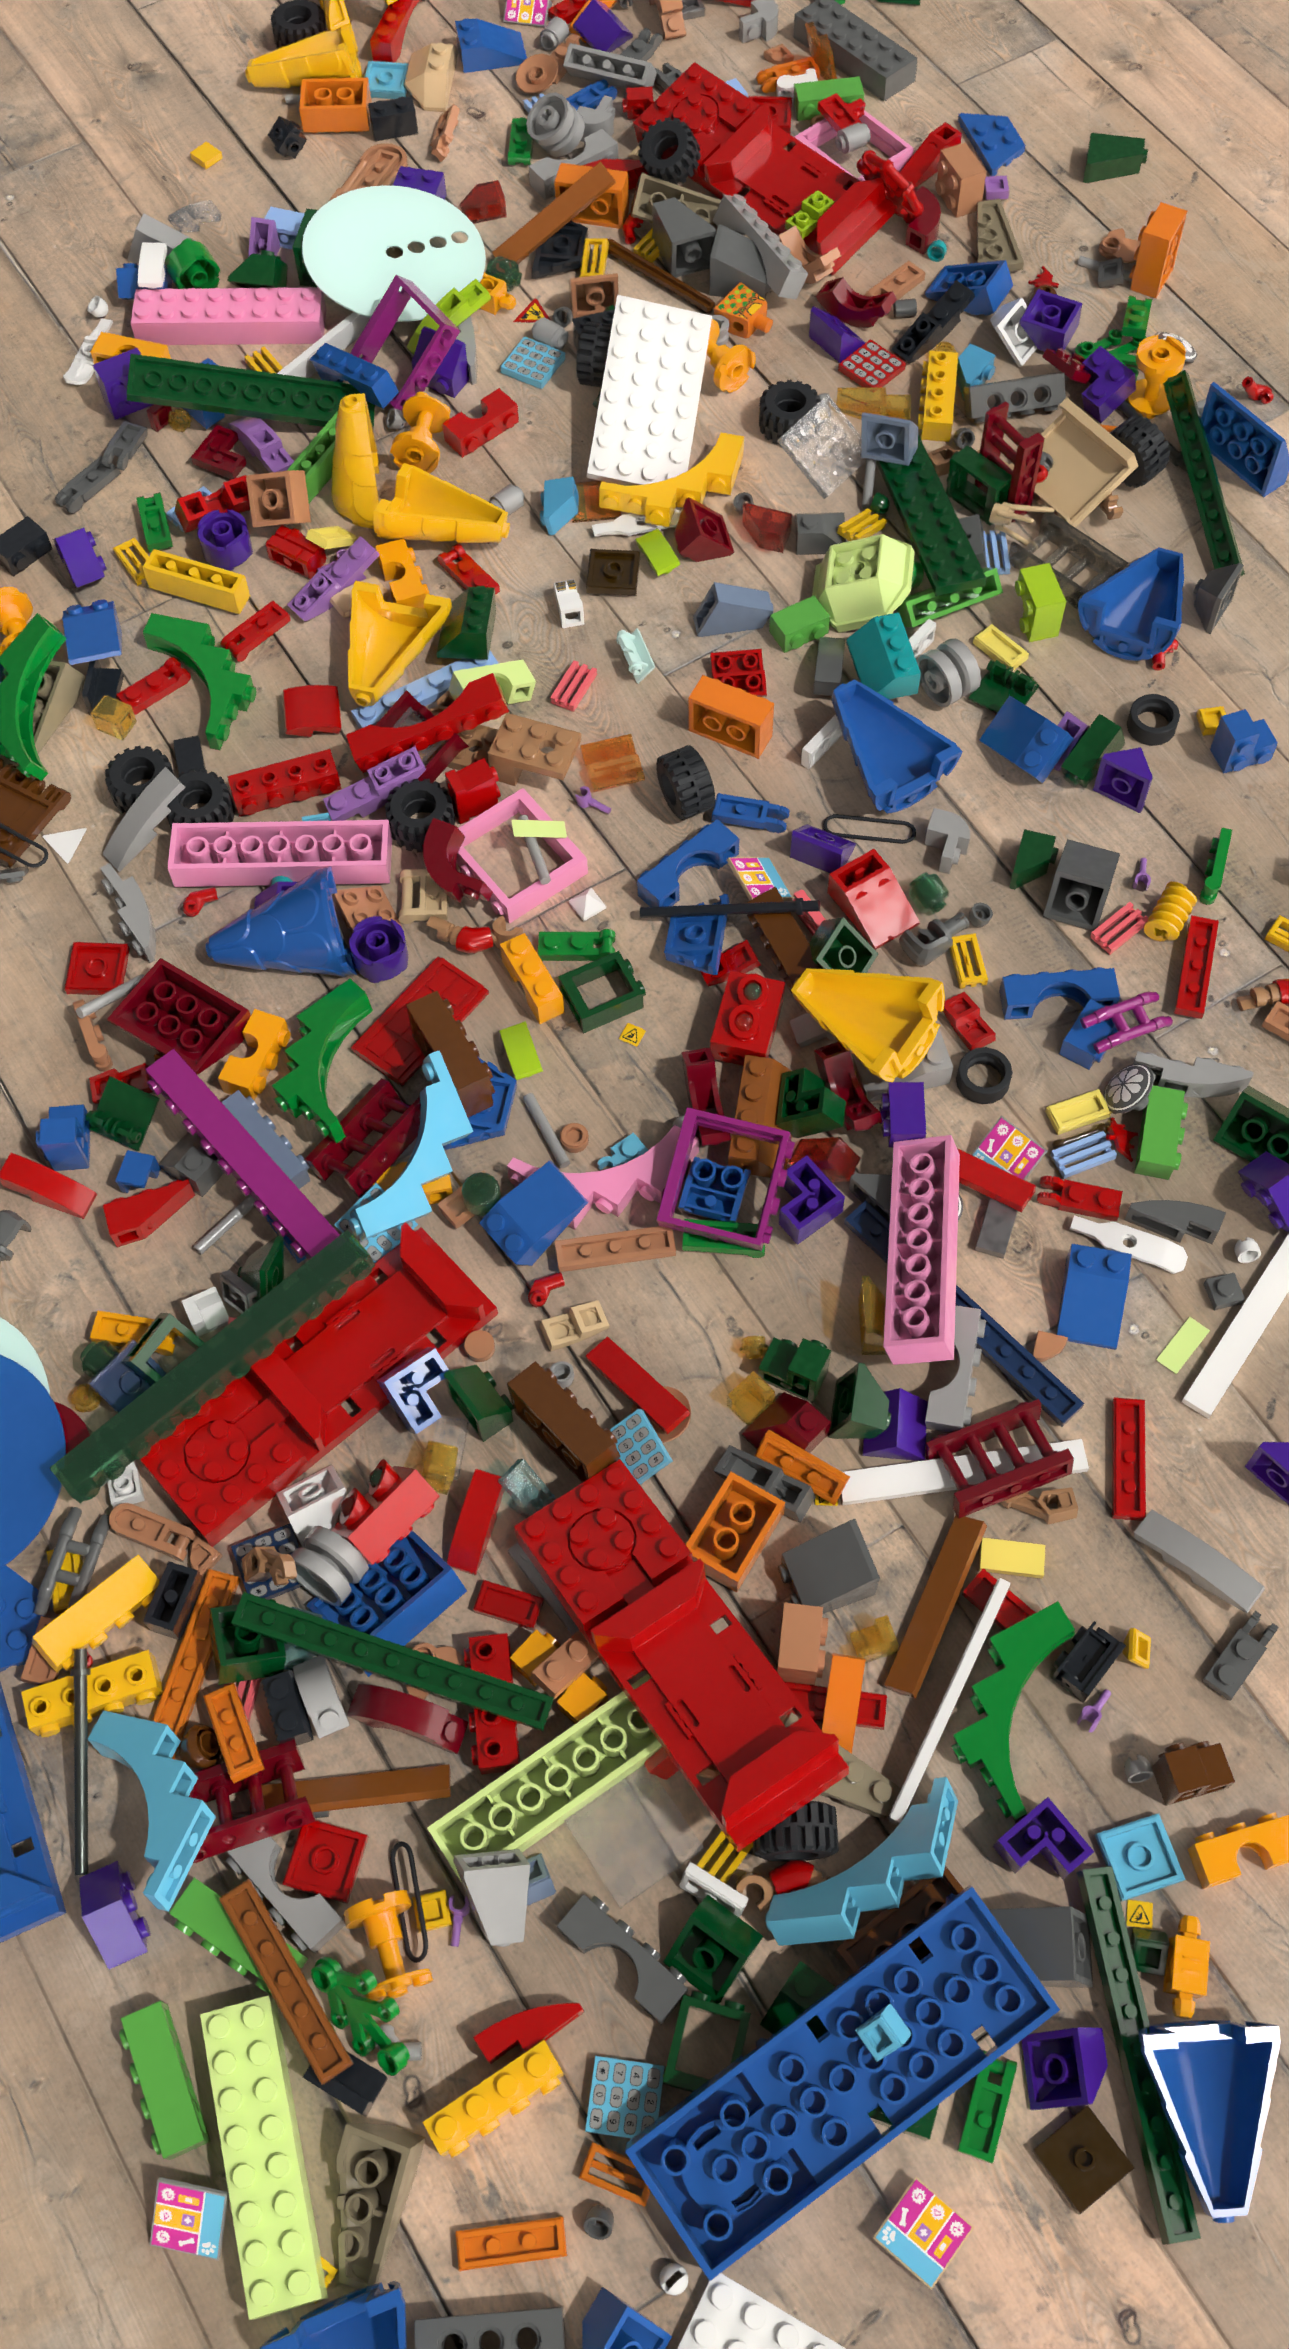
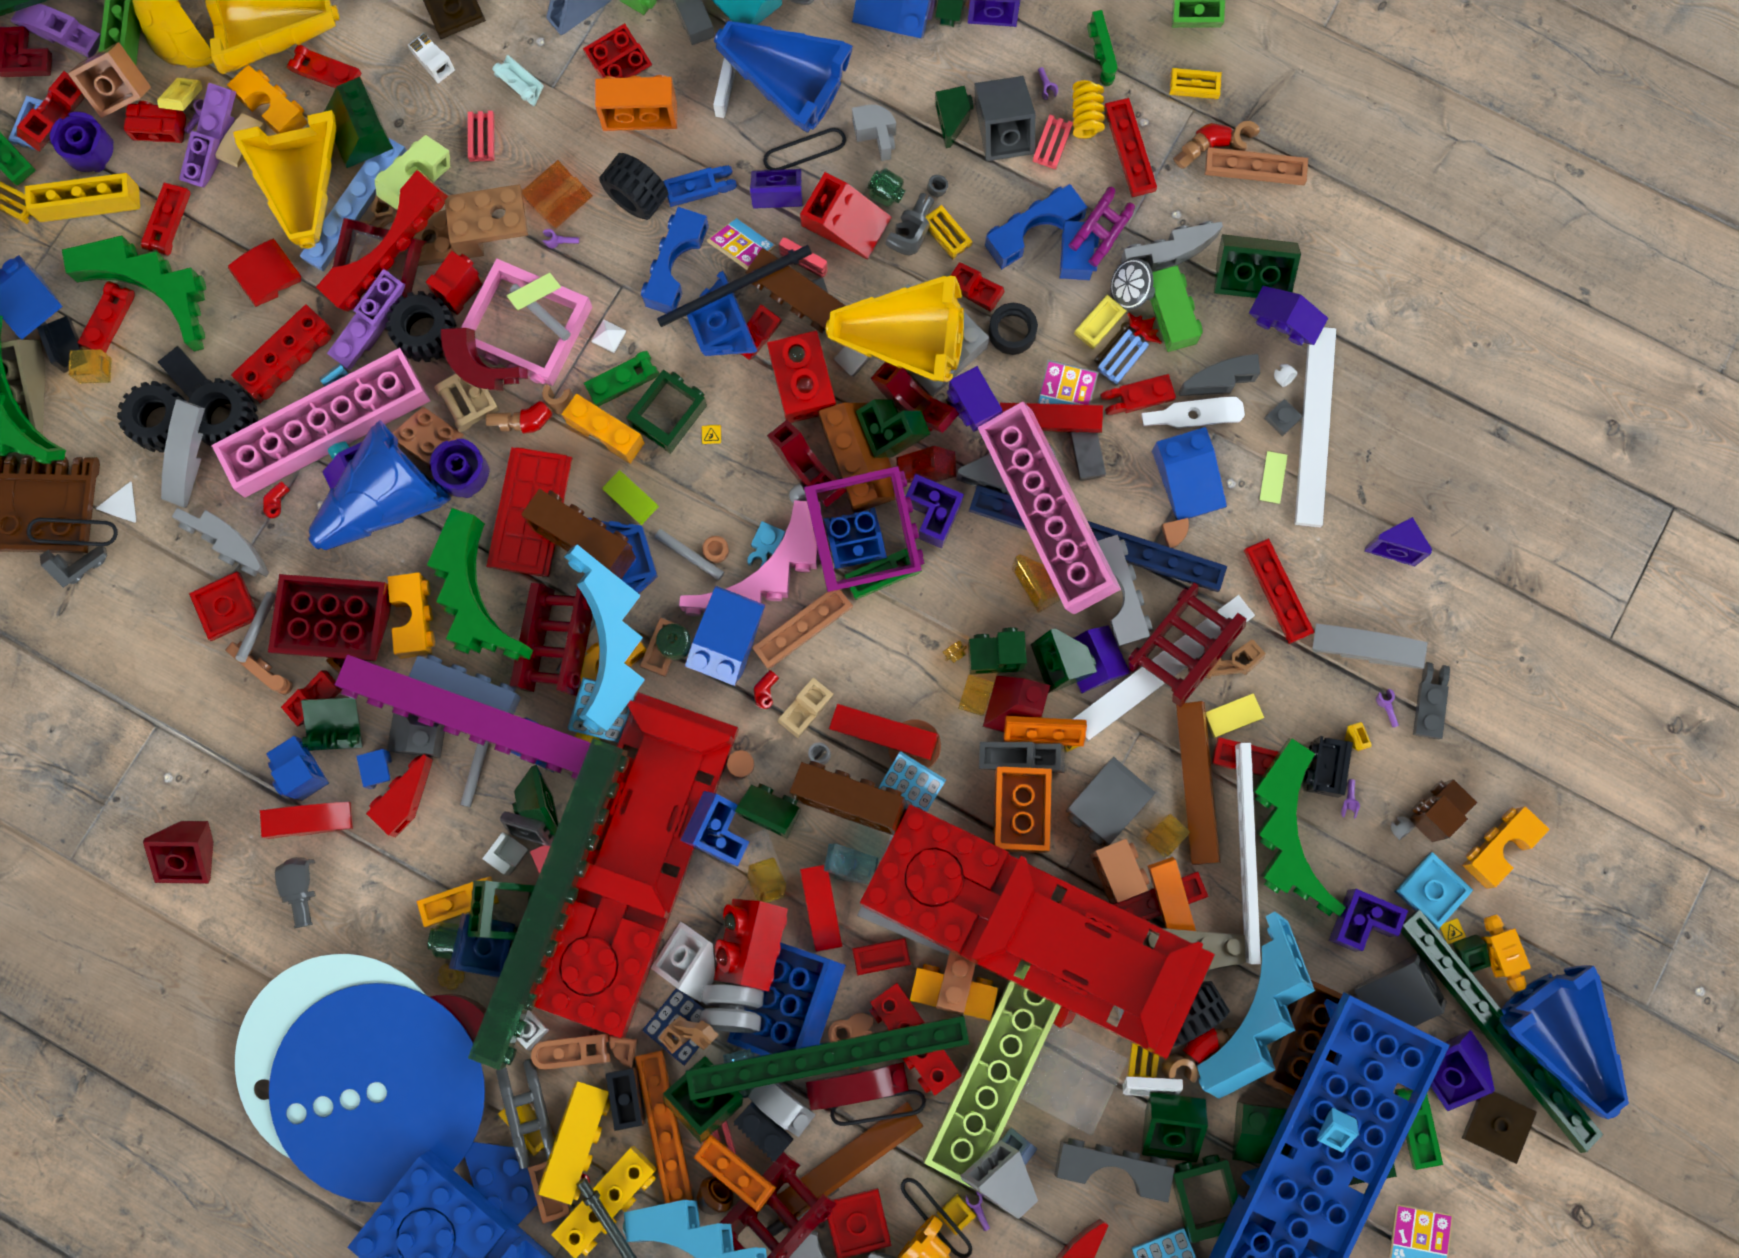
camera: 30 degrees left, 15 degrees up
dark green slope [809,917,878,973] -> none
none -> black piece [830,1090,926,1126]
none -> medium lavender hand [1376,689,1399,728]

